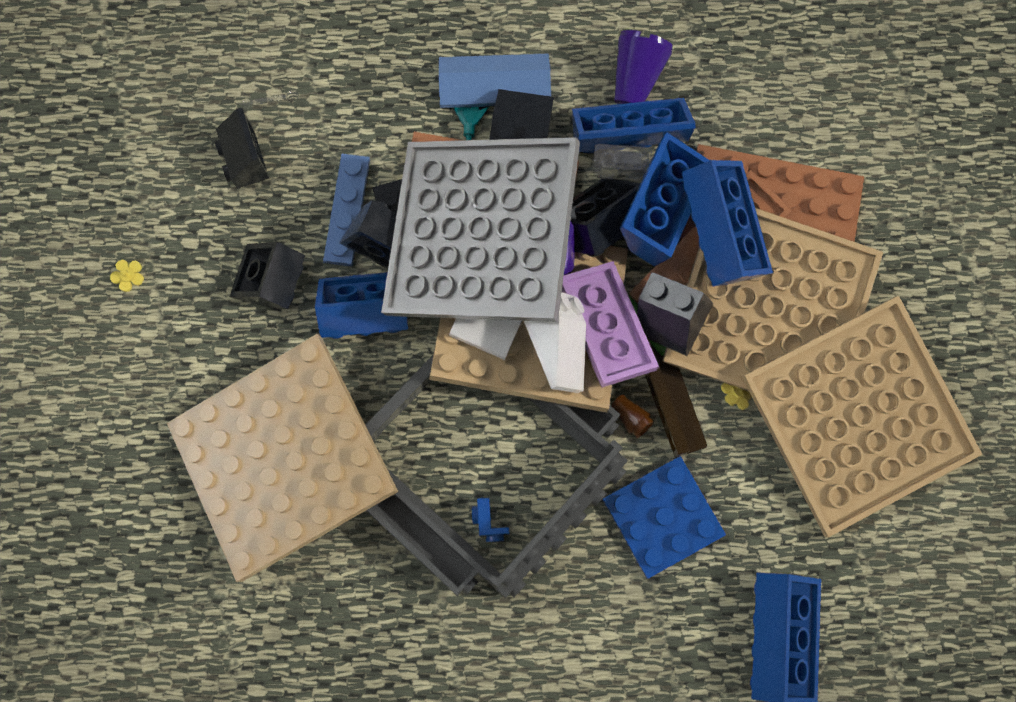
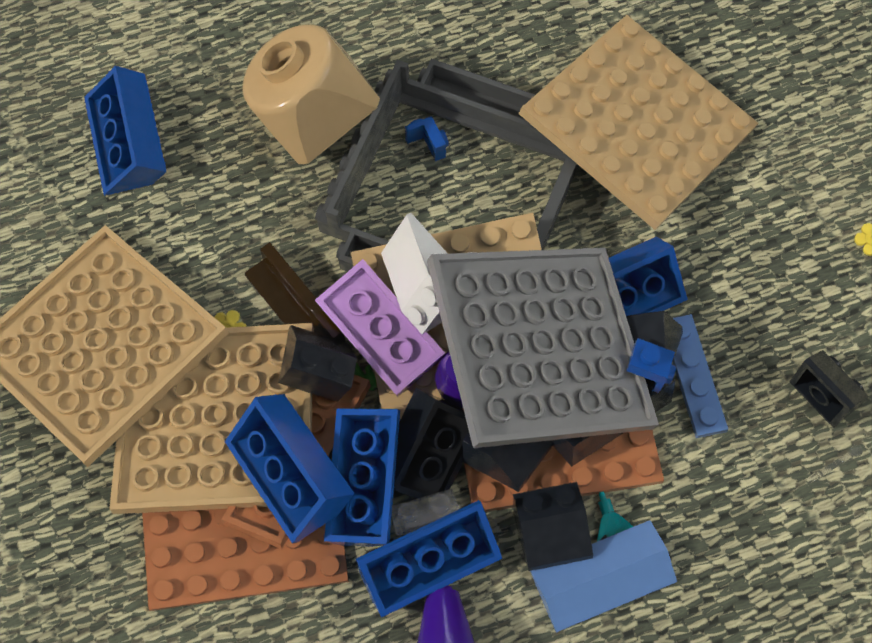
camera: 160 degrees right, 10 degrees down
black slope [229,242,305,309] -> none
blue plate [602,456,726,579] -> none
reddish brown cone [611,395,654,438] -> none
none -> tan piece [242,24,380,164]
none -> blue bracket [627,338,676,393]

